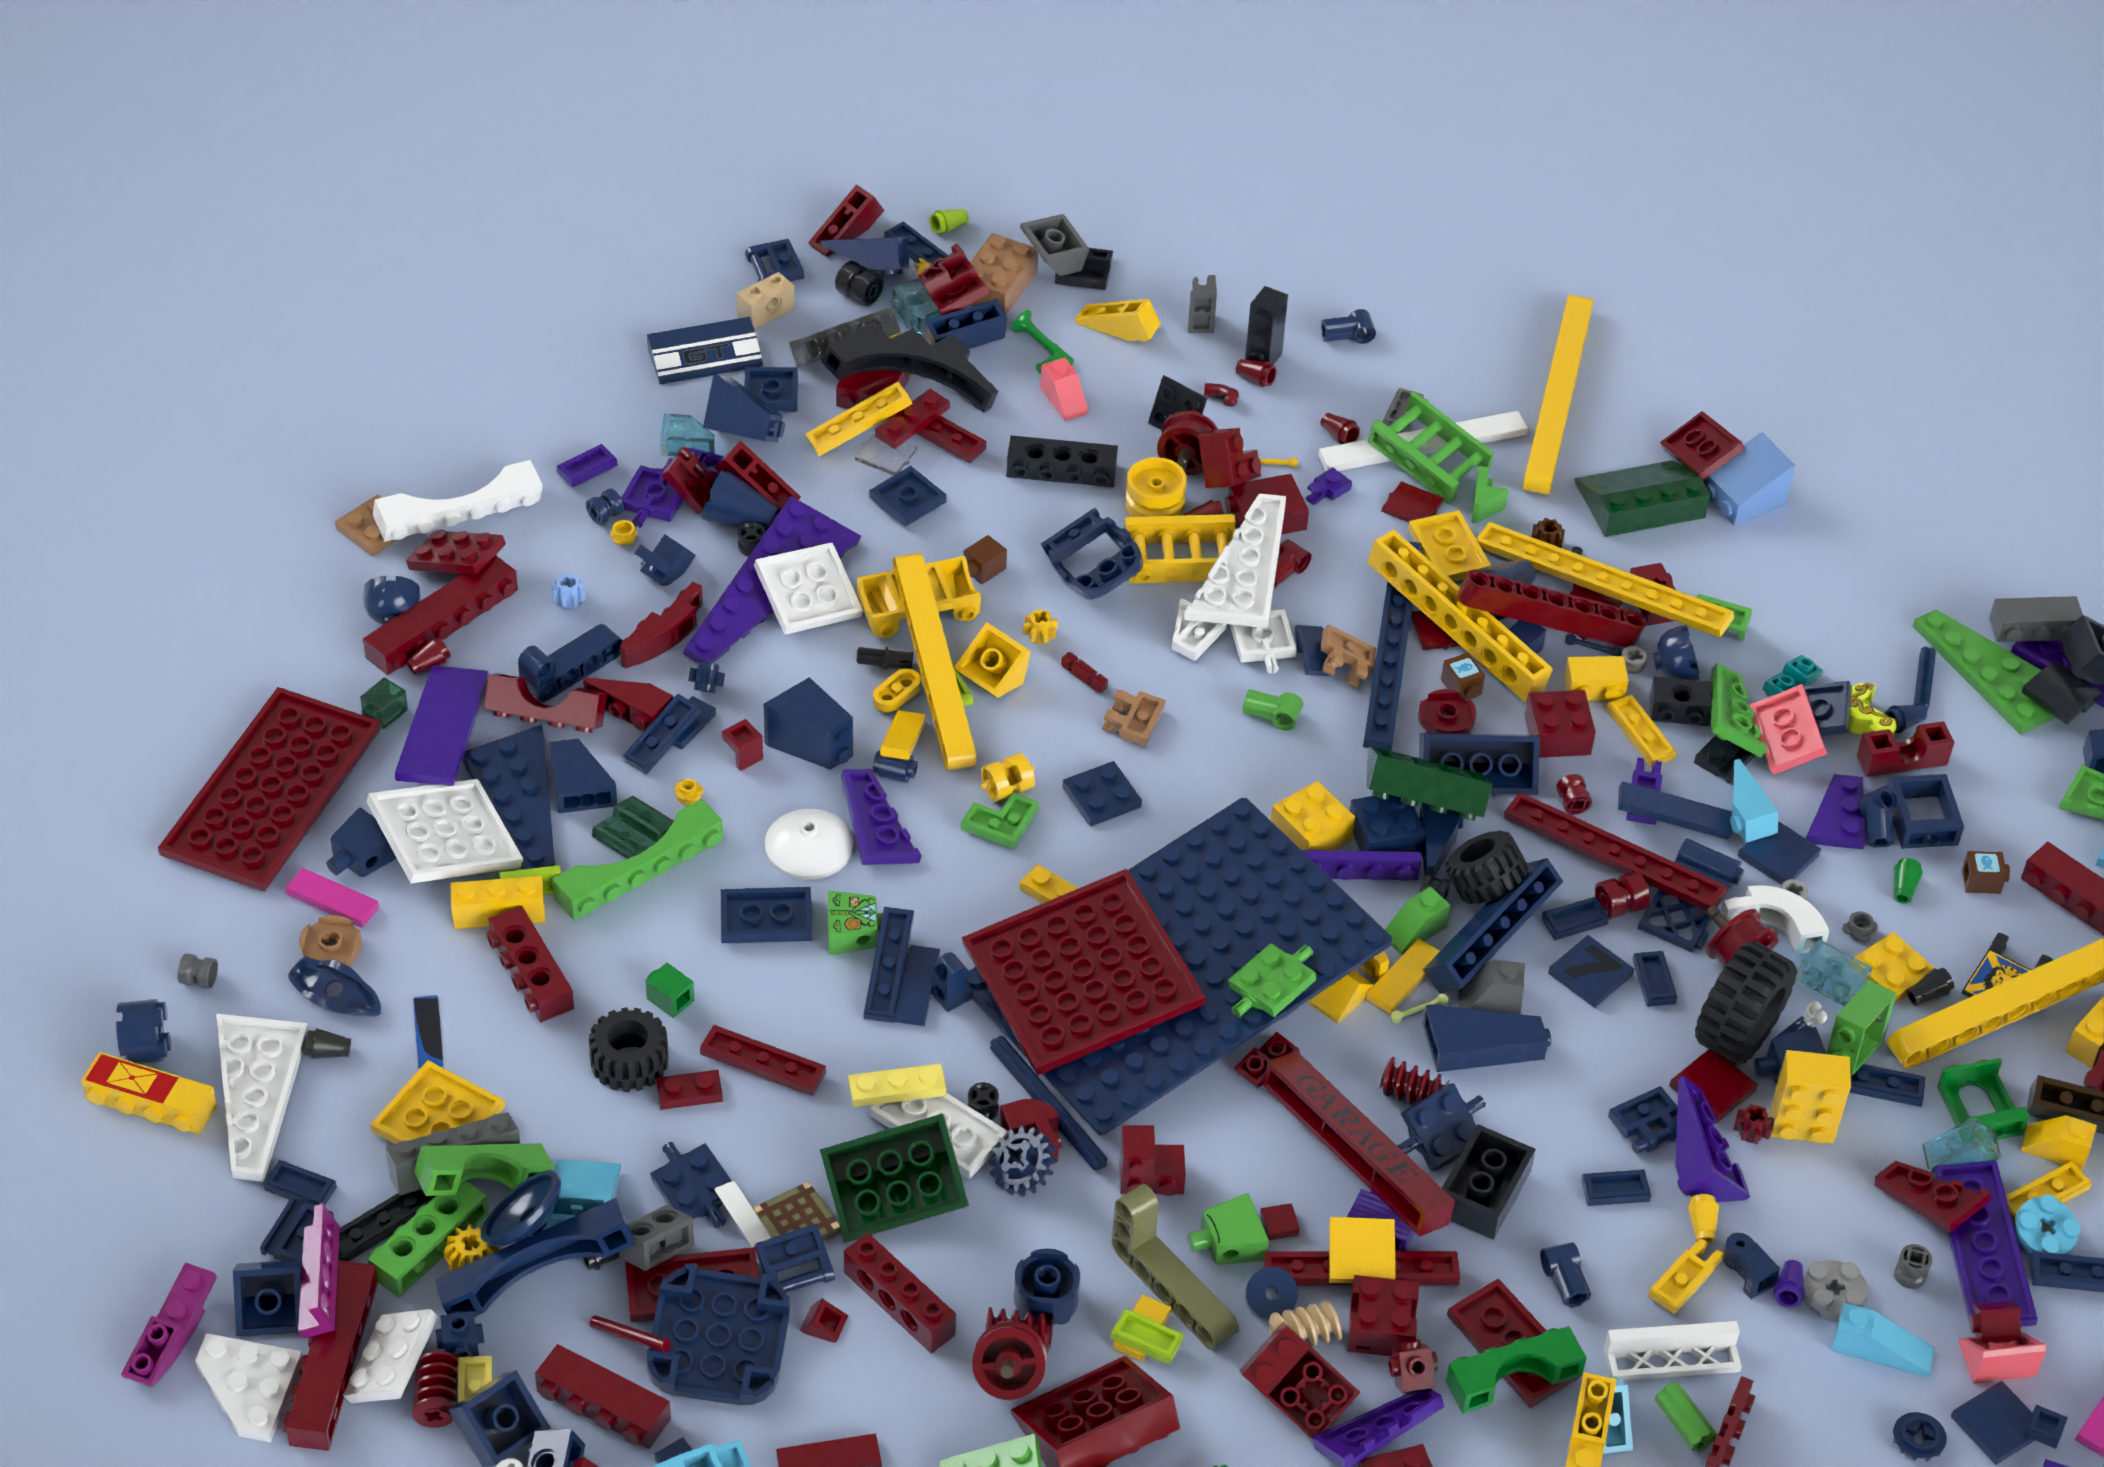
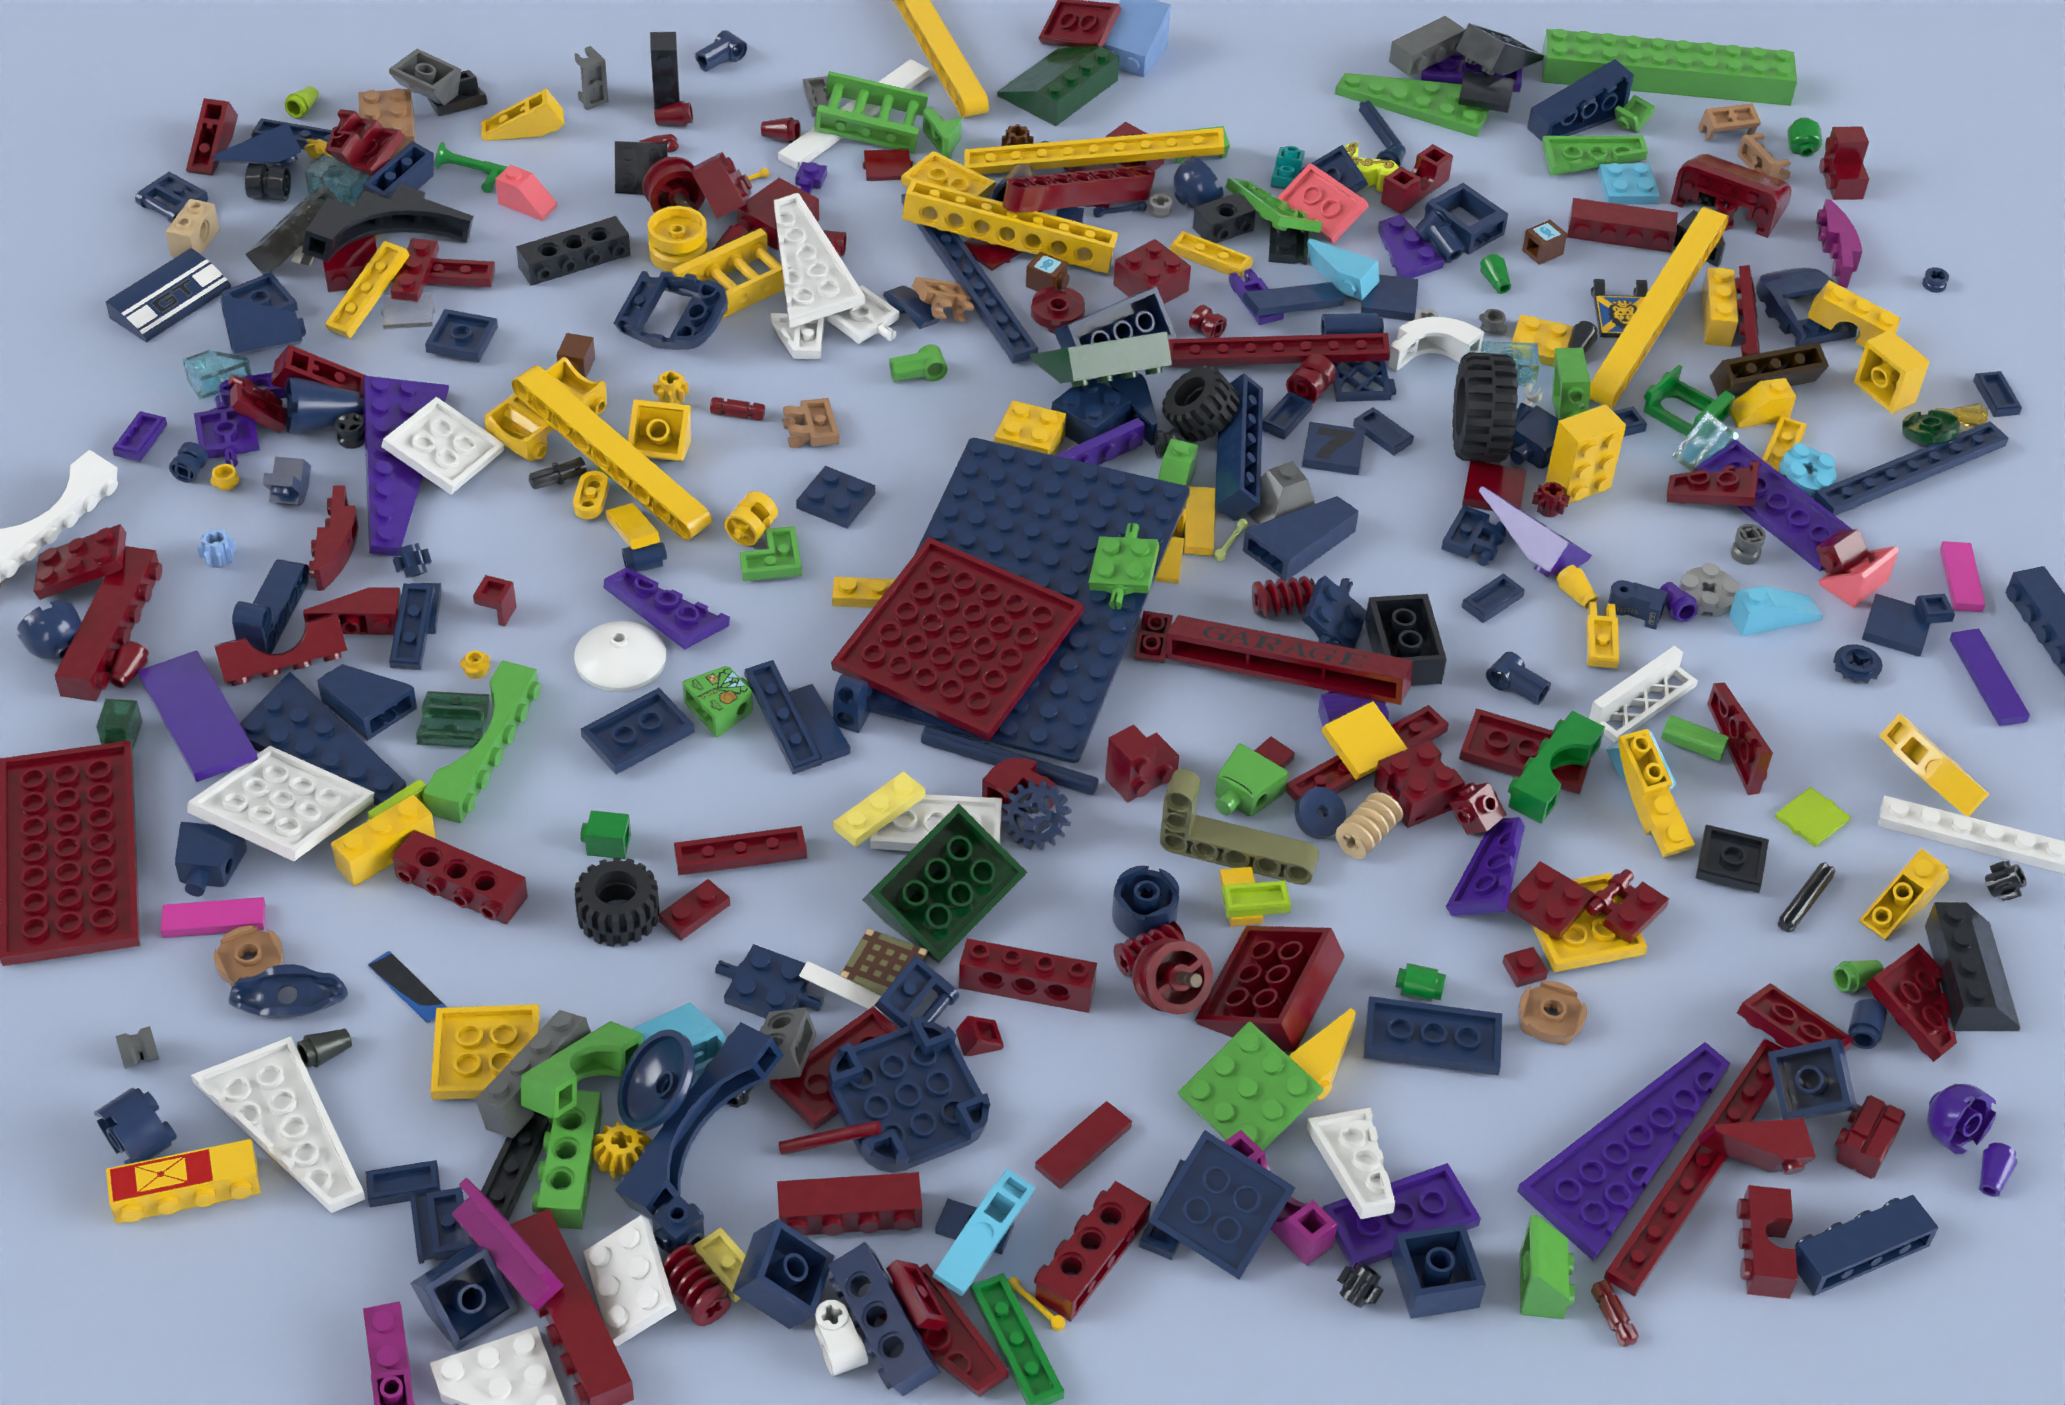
camera: 35 degrees left, 0 degrees up
dark blue slope [763,677,853,770] -> none
black wheel [967,1082,999,1120] -> none
dark red slope [1239,1321,1361,1438] -> none
yellow brick [1564,656,1629,701] -> none
dark red wheel [1706,905,1779,970] -> none

